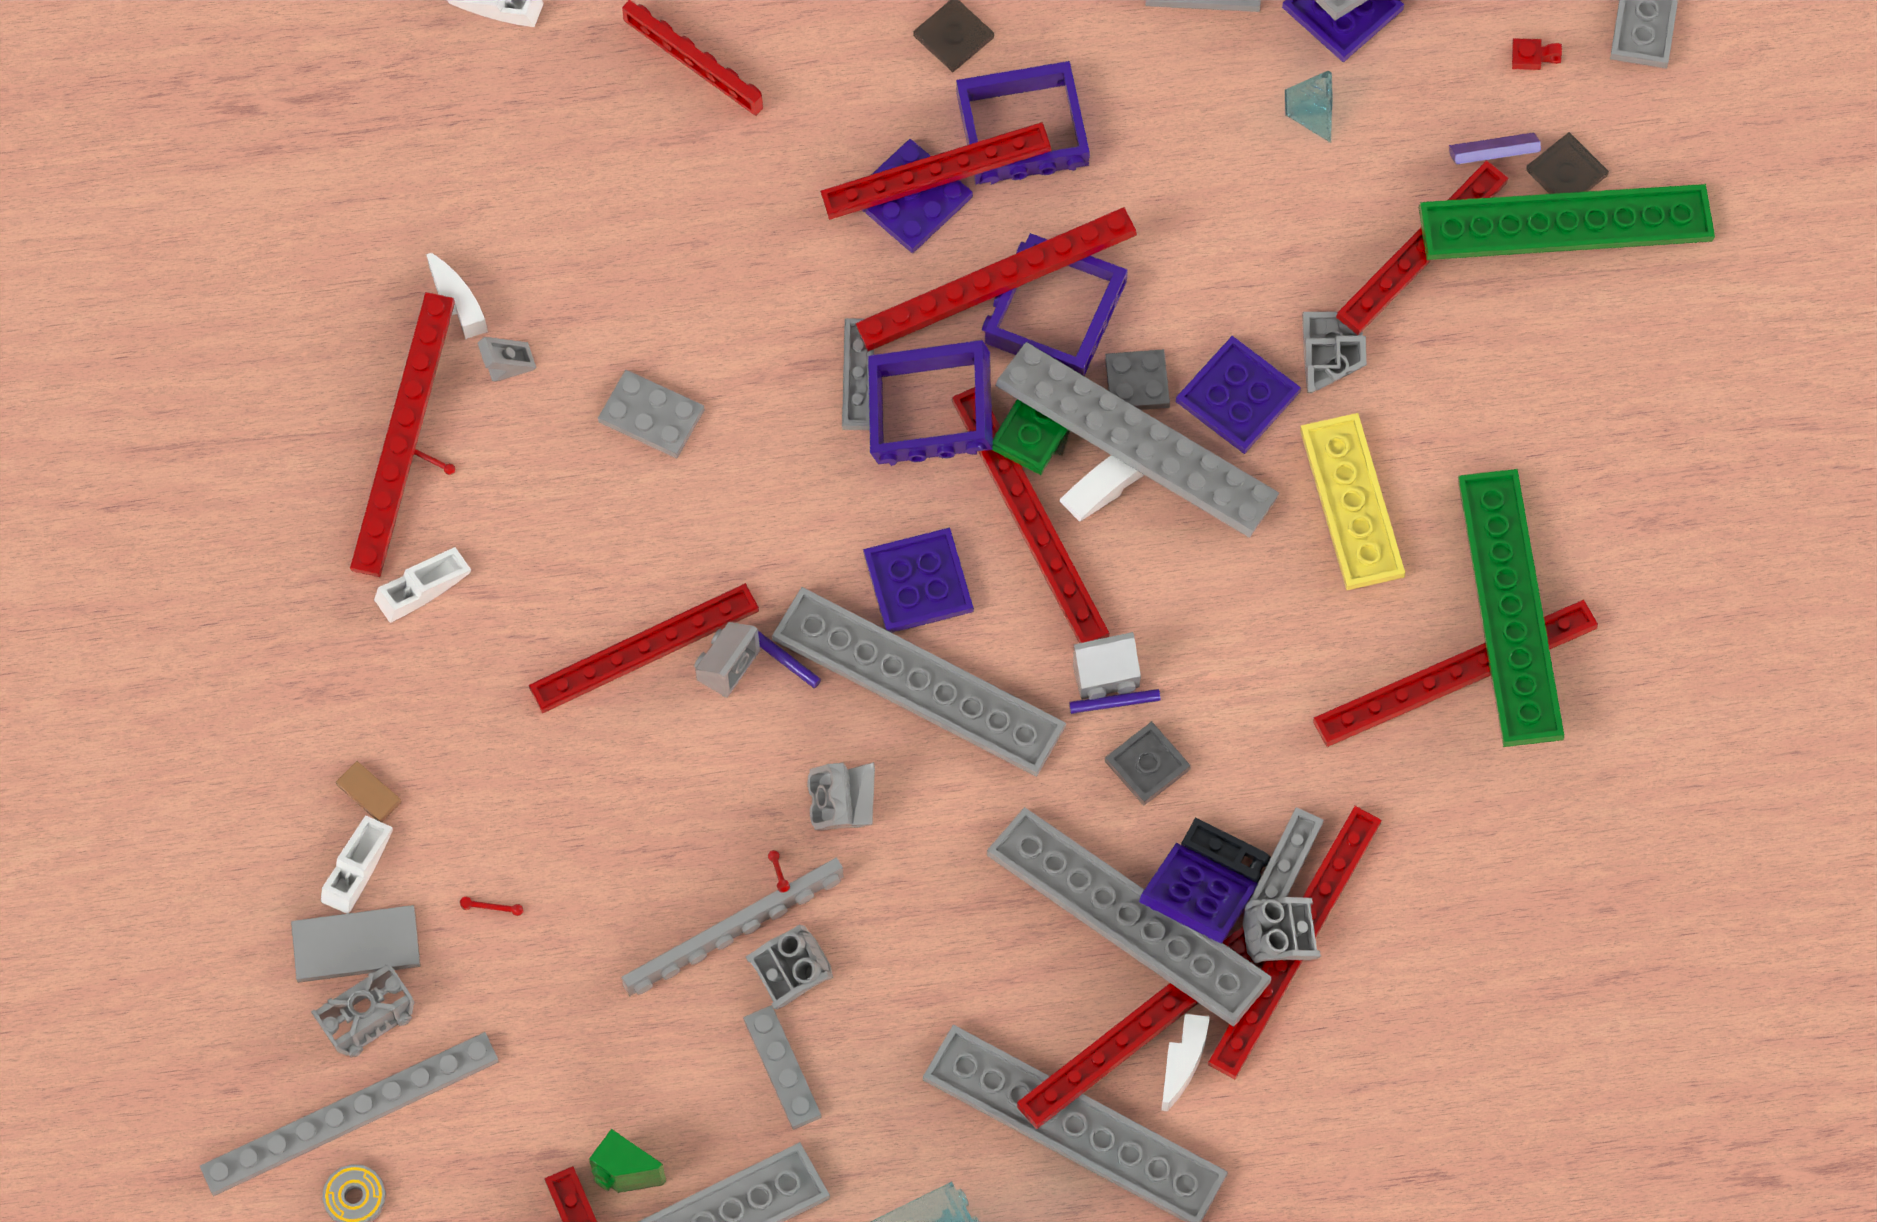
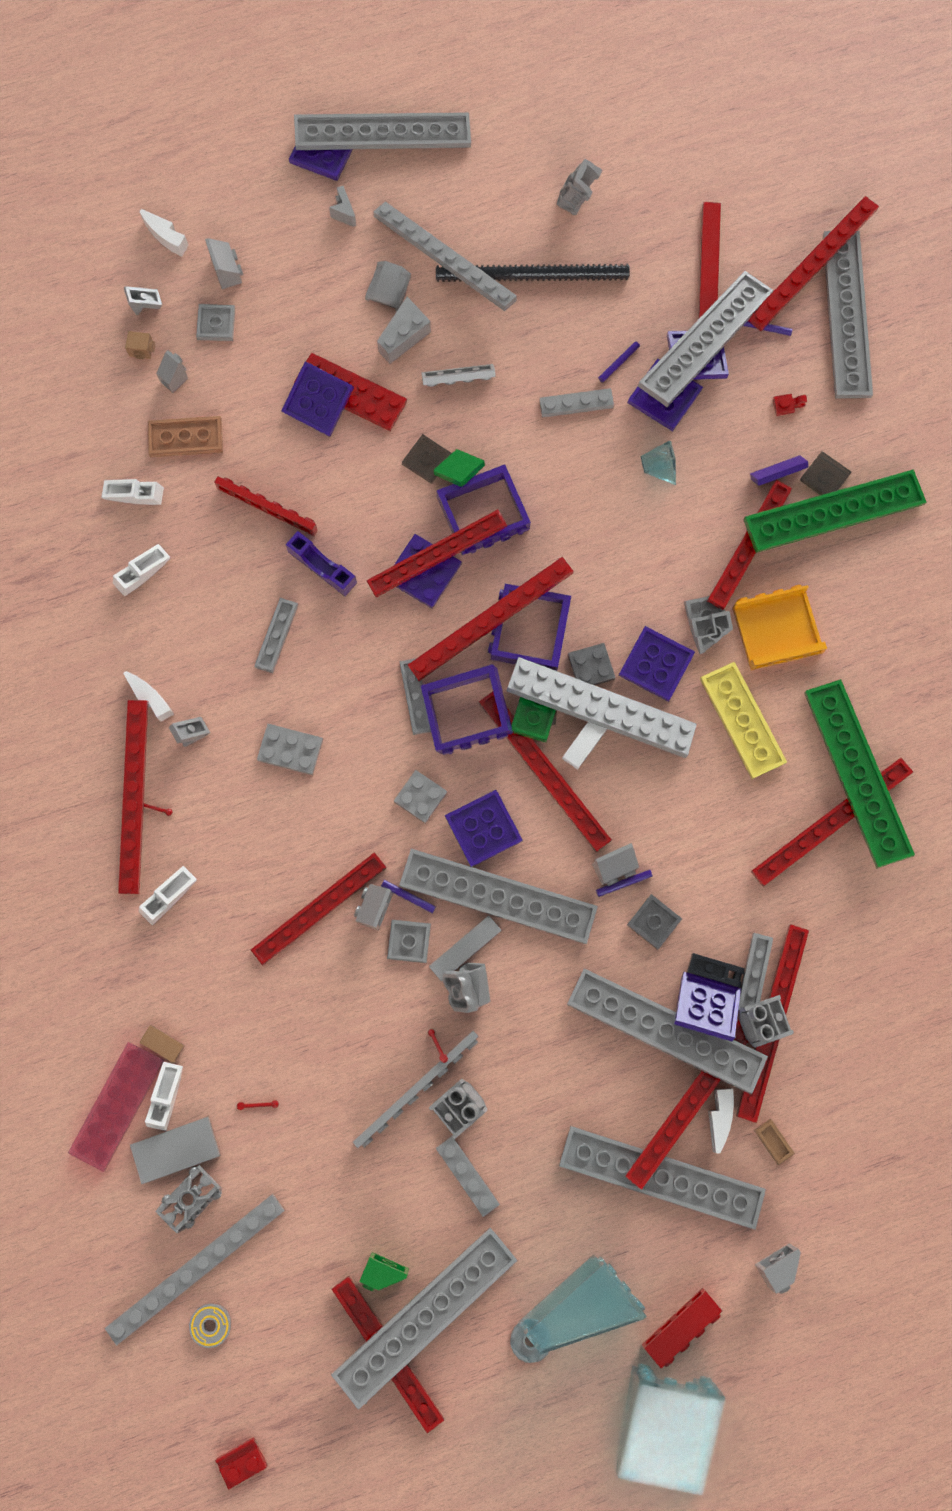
camera: 15 degrees left, 10 degrees up
none -> clear pink plate [68,1042,164,1172]
none -> white slope [113,544,170,596]
none -> light grey tile [254,598,298,674]
none -> dark purple arch [286,531,357,597]
none -> light grey tile [387,920,431,963]
none -> light grey plate [394,770,447,824]
none -> light grey tile [429,916,502,982]
none -> green tile [433,449,485,487]
none -> light orange panel [732,584,827,670]
none -> medium nougat tile [754,1119,795,1165]

